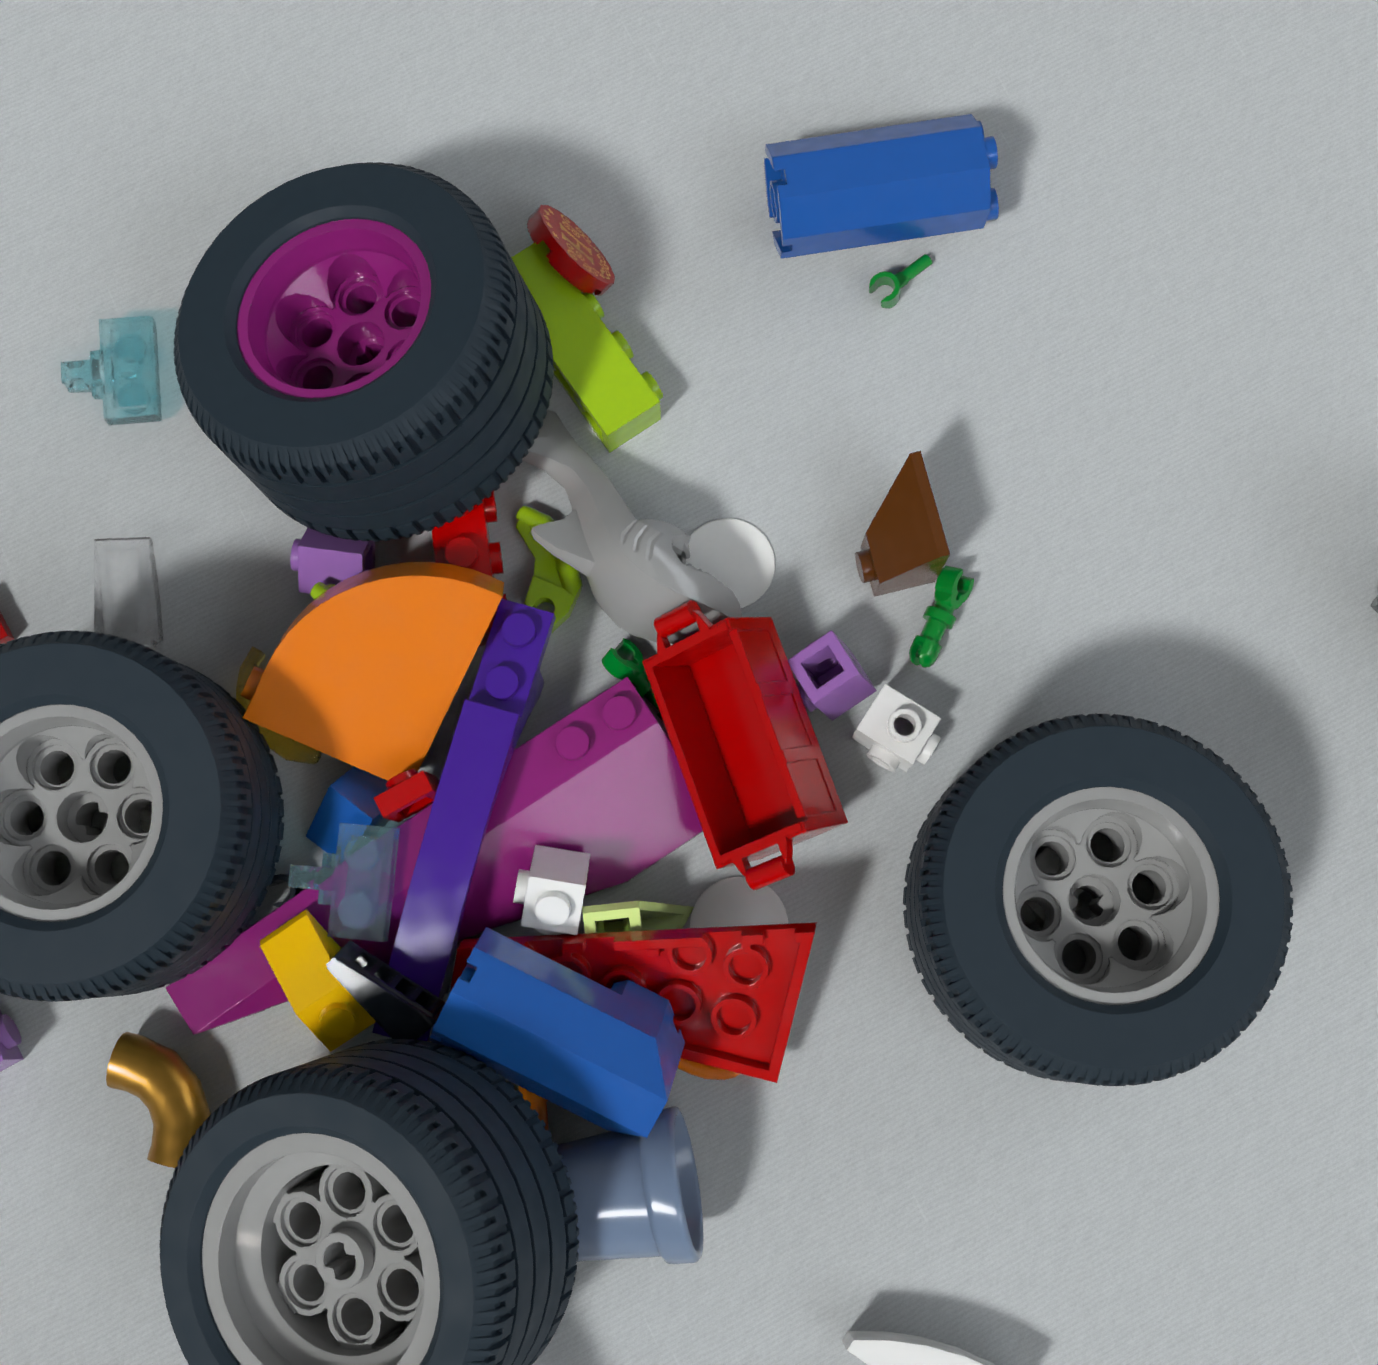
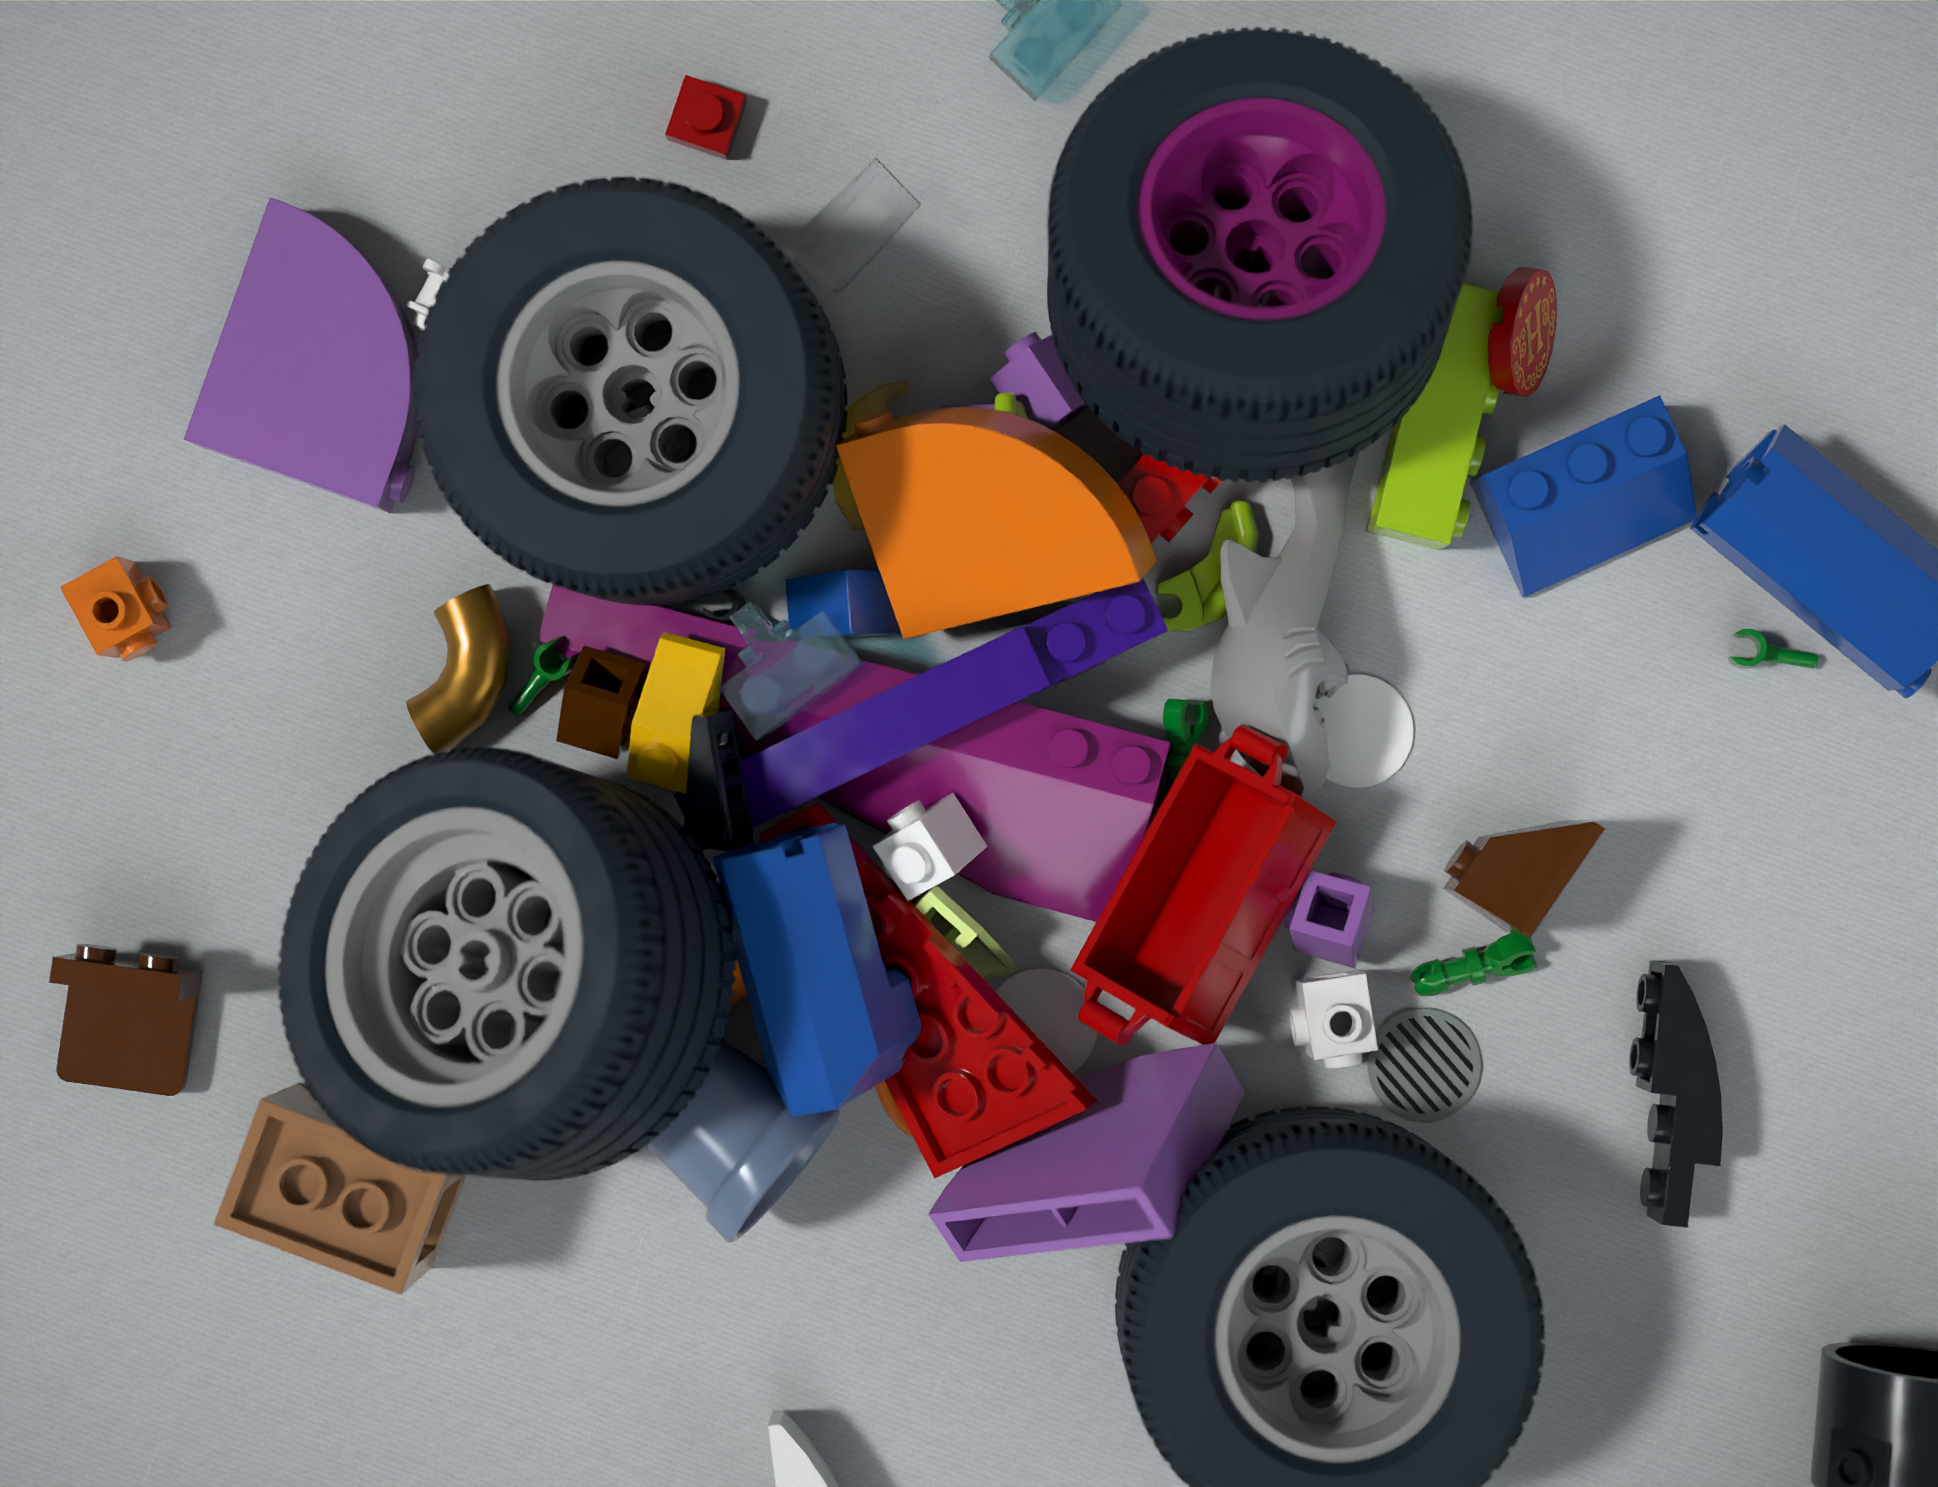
camera: 45 degrees right, 10 degrees up
red plate [374,769,439,823] -> none
none -> green hand [508,636,580,716]
none -> reddish brown brick [556,645,645,760]
none -> medium lavender brick [928,1043,1246,1262]
none -> light grey sticker [1367,1008,1481,1122]
none -> blue slope [1470,395,1697,598]
none -> black slope [1629,961,1723,1228]

